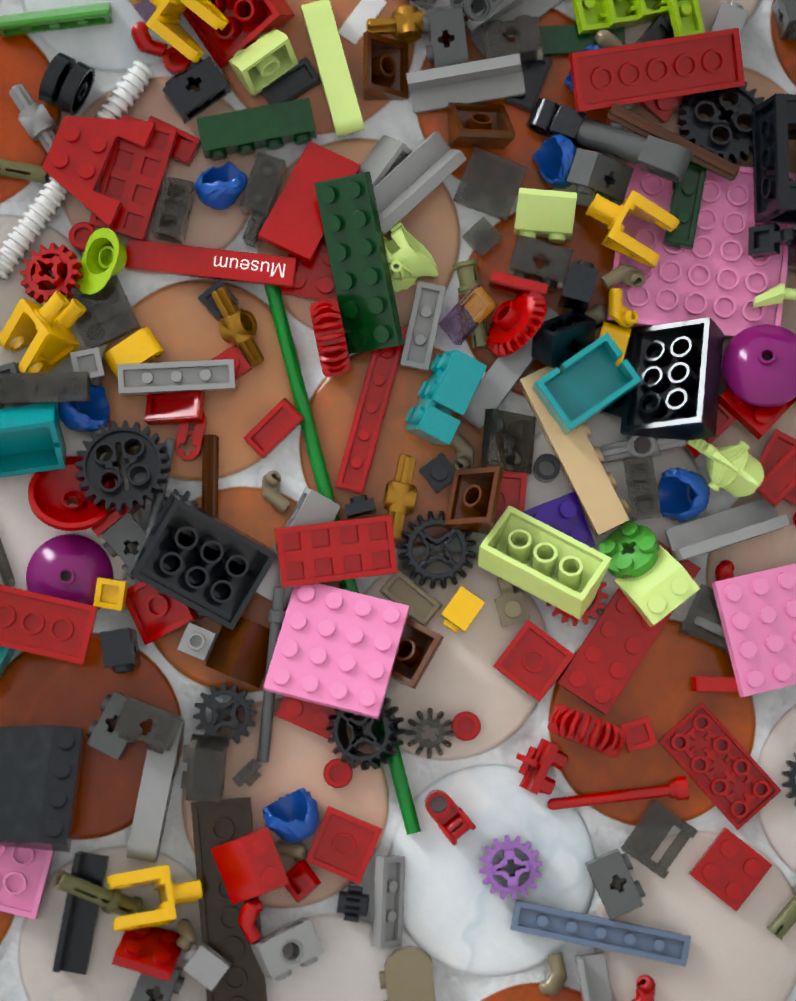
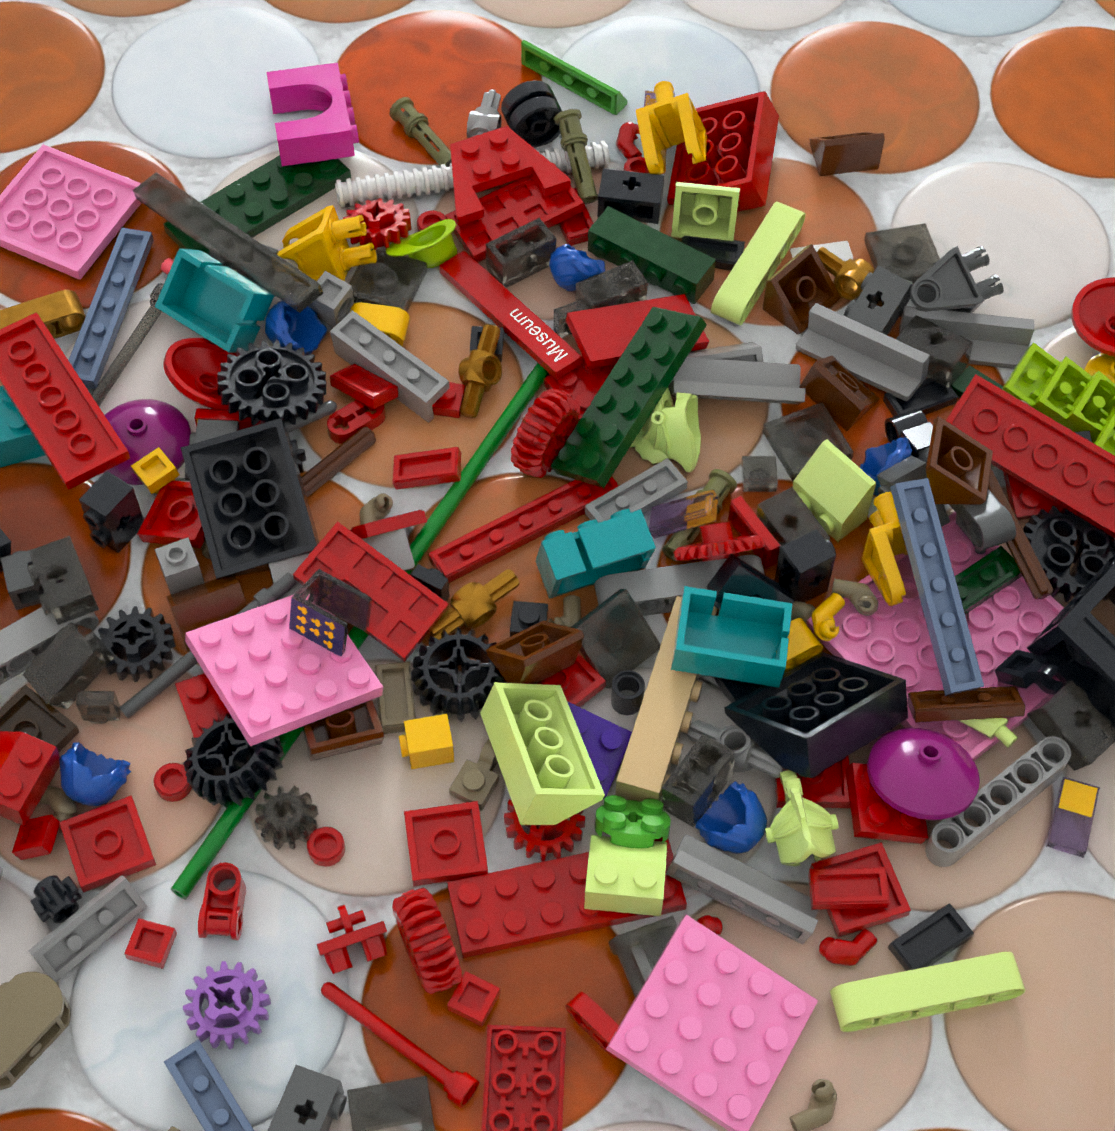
camera: 40 degrees right, 25 degrees down
none -> red plate [124,918,177,969]
none -> clear smoke piece [289,569,372,656]
none -> red tile [350,509,427,539]
none -> olive pin [554,109,598,204]
none -> sand blue plate [890,478,984,696]
none -> reddish brown tile [907,686,1025,723]
none -> reddish brown slope [926,416,993,505]

